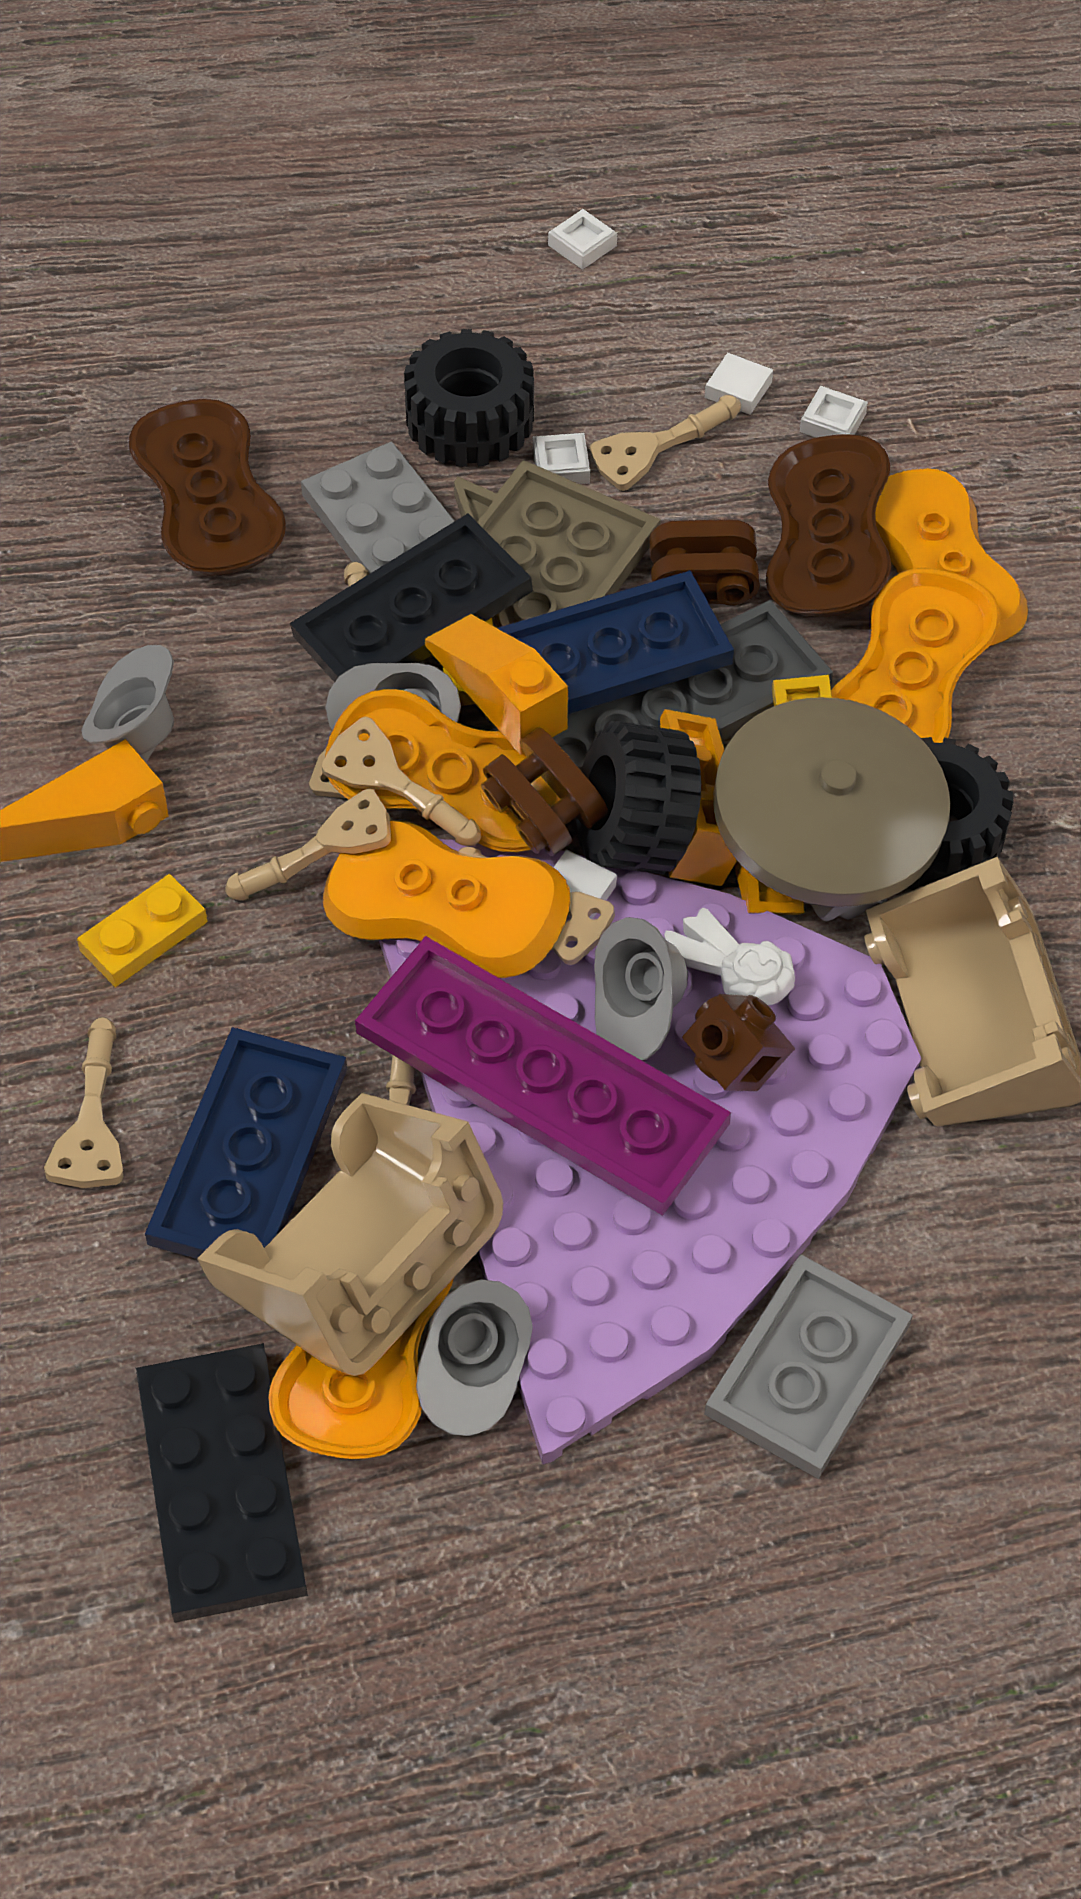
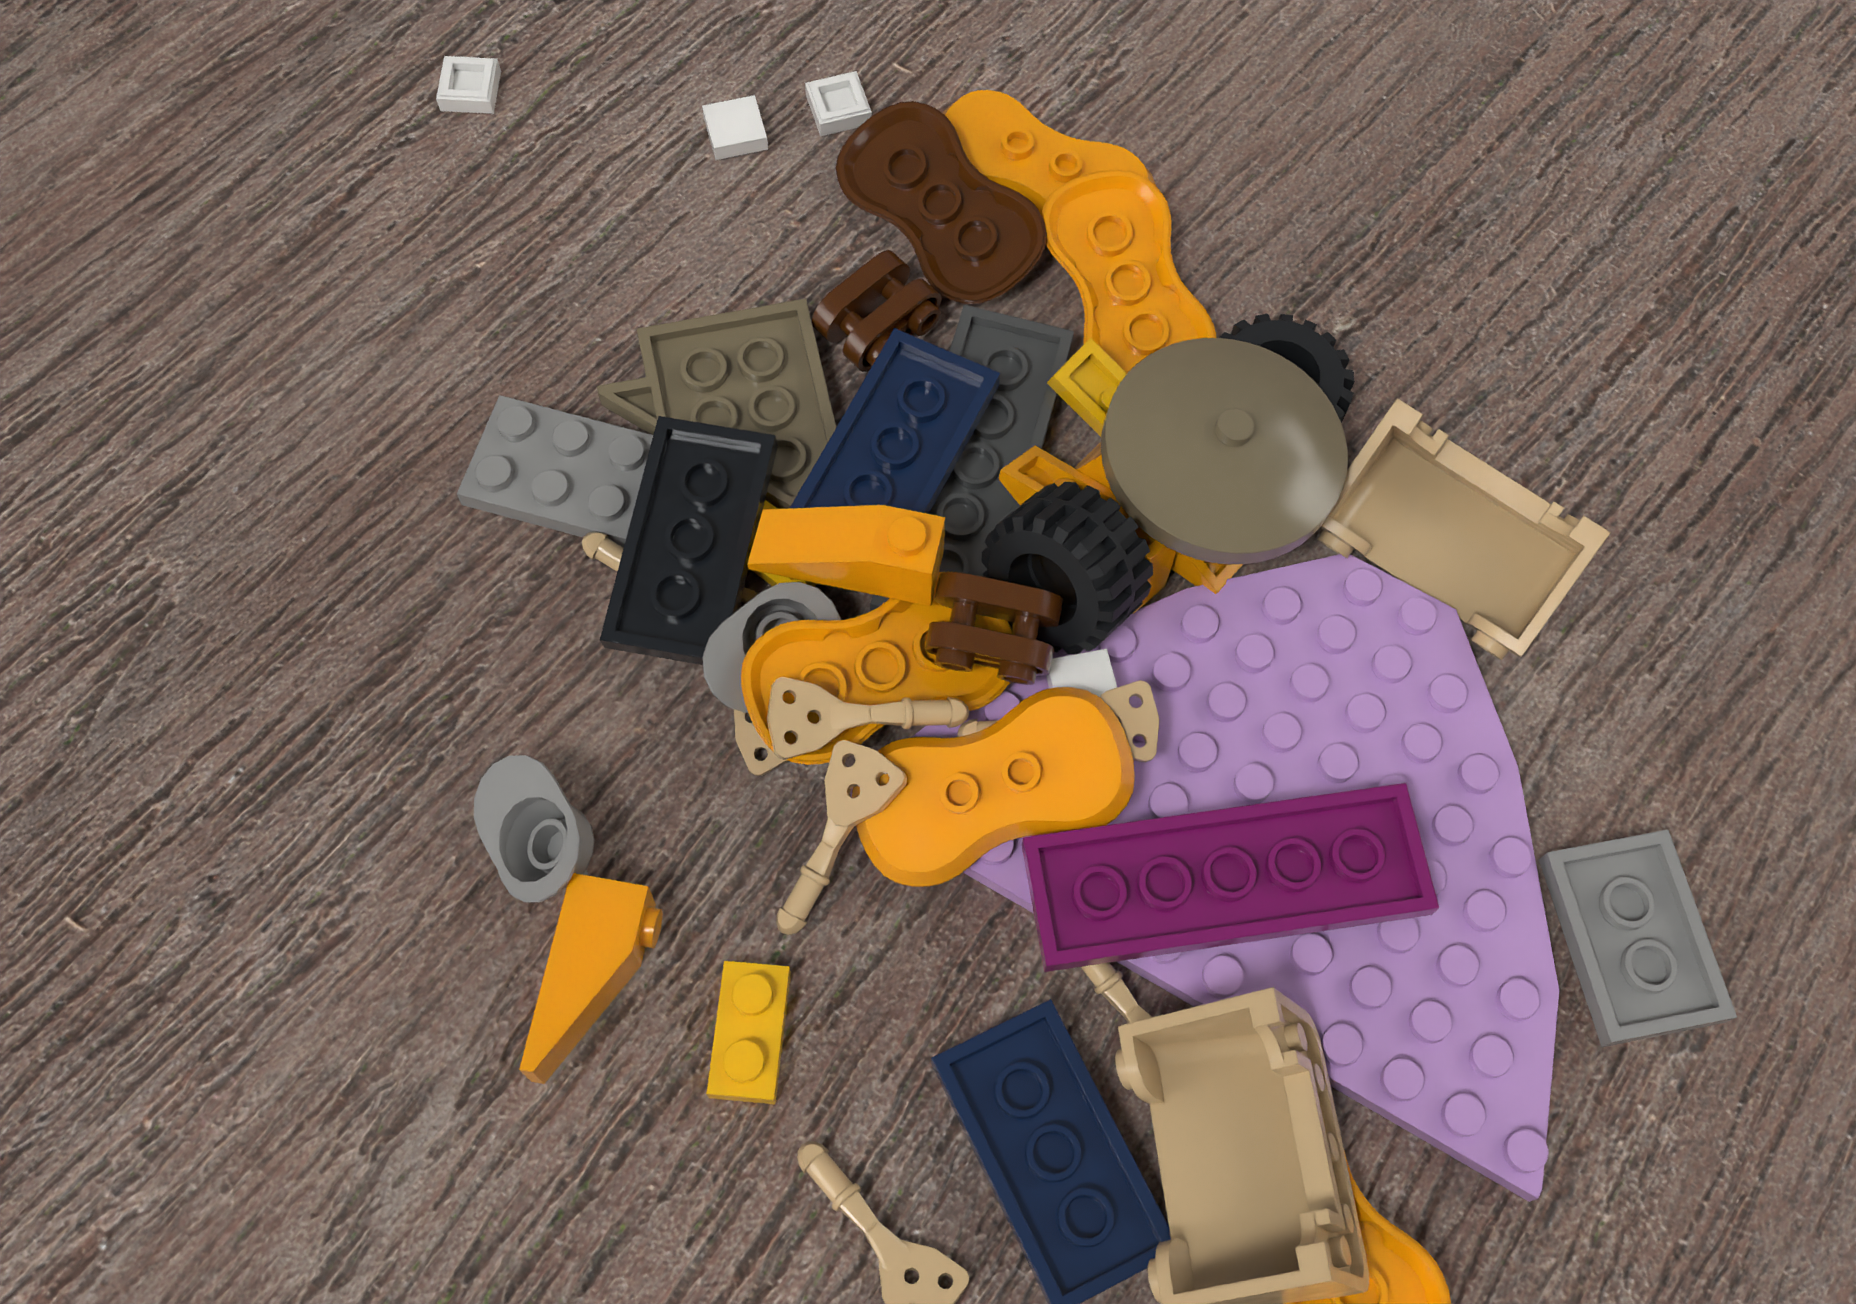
camera: 45 degrees left, 10 degrees up
reddish brown plate [129,399,286,576] -> none
black tyre [404,329,534,467] -> none
light grey piece [416,1279,533,1436] -> none
white tile [533,433,590,484] -> none
tan piece [590,395,741,491] -> none
light grey piece [594,917,688,1061] -> none
white piece [664,908,795,1005] -> none
reddish brown brick [682,994,795,1091] -> none

